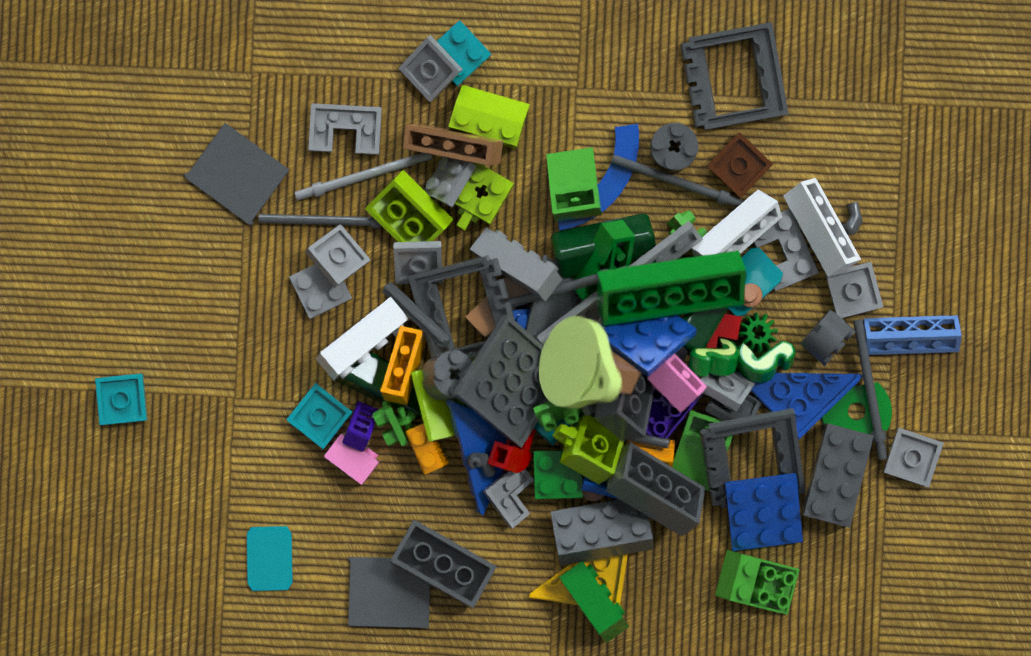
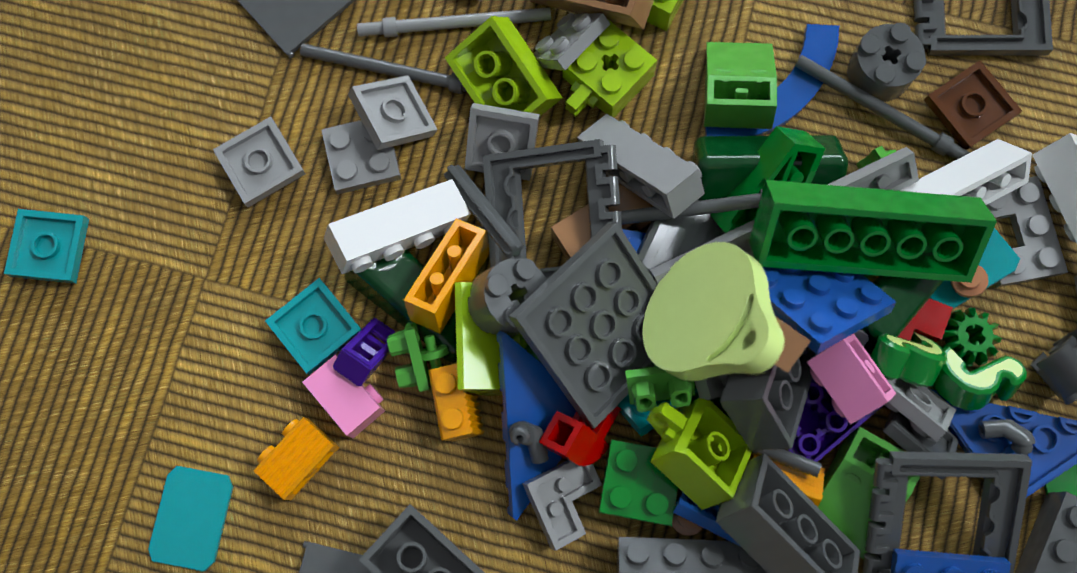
camera: 15 degrees right, 10 degrees down
none -> light grey plate [213,117,306,207]
none -> light orange brick [254,417,340,500]
none -> dark grey arm [978,419,1035,455]

